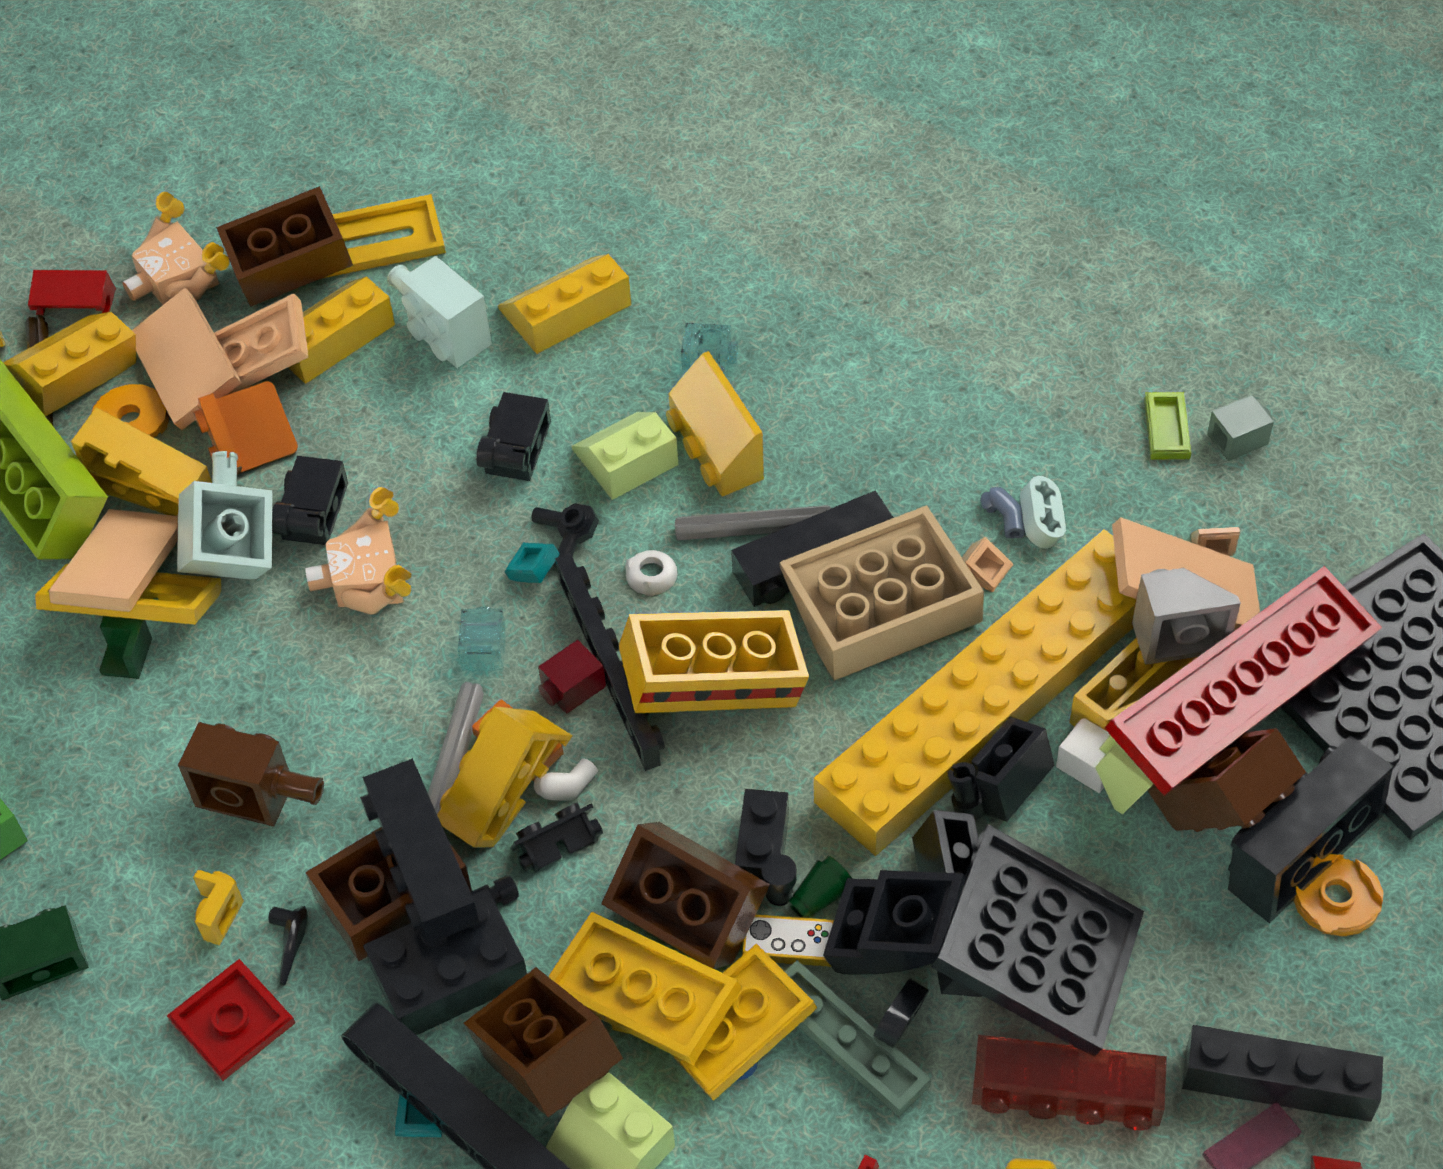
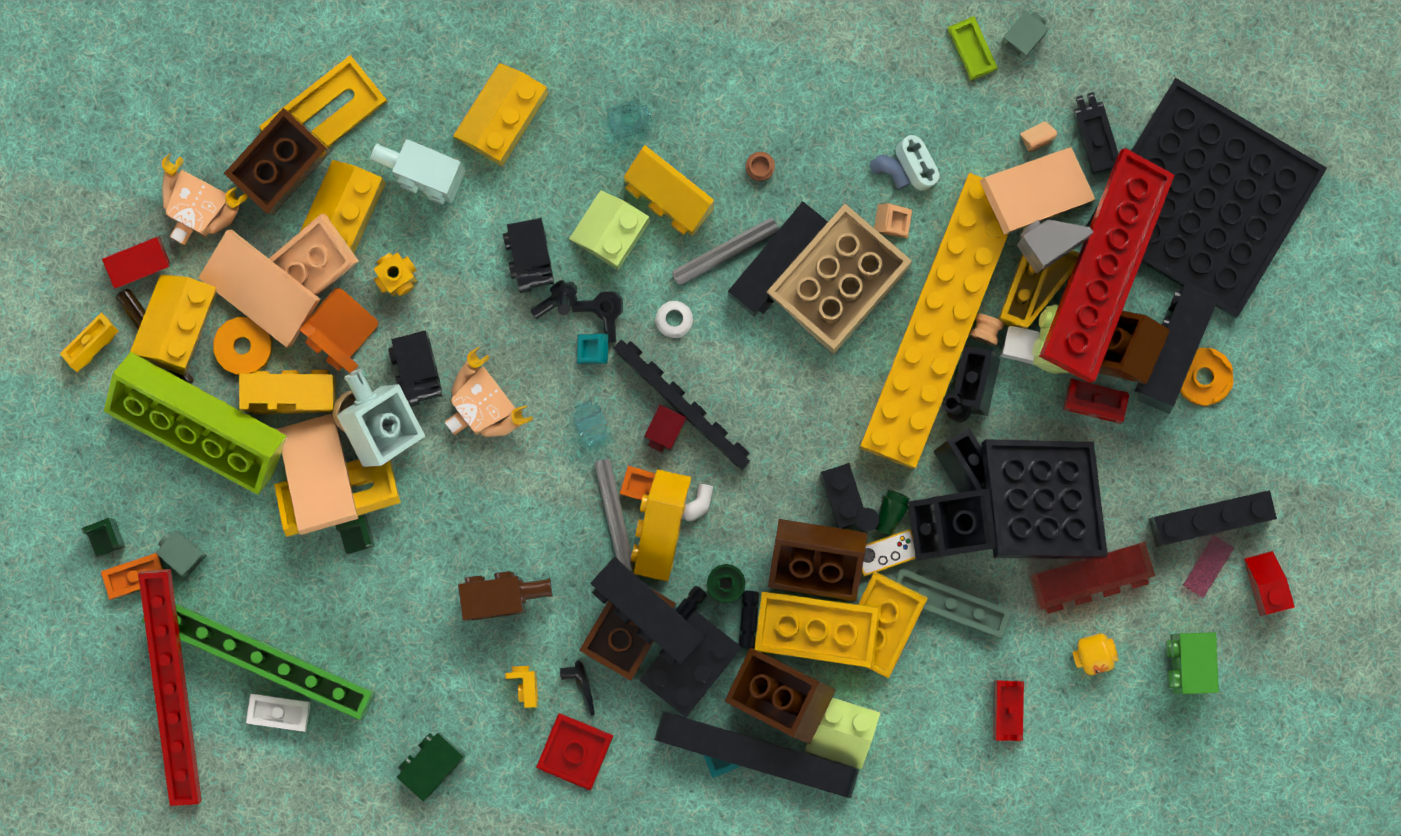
camera: 25 degrees left, 30 degrees up
black hinge [511,802,603,872] -> none
yellow brick [619,610,809,713] -> none
black beam [873,978,930,1048] -> none
none -> yellow brick [373,252,417,297]
none -> black piece [531,280,578,319]
none -> dark green wheel [707,564,746,604]
none -> black axle [739,590,759,649]
none -> nougat plate [746,152,775,181]
none -> light nougat wheel [969,313,1005,346]
none -> red hinge [1063,378,1129,424]
none -> black hinge [1074,92,1119,174]

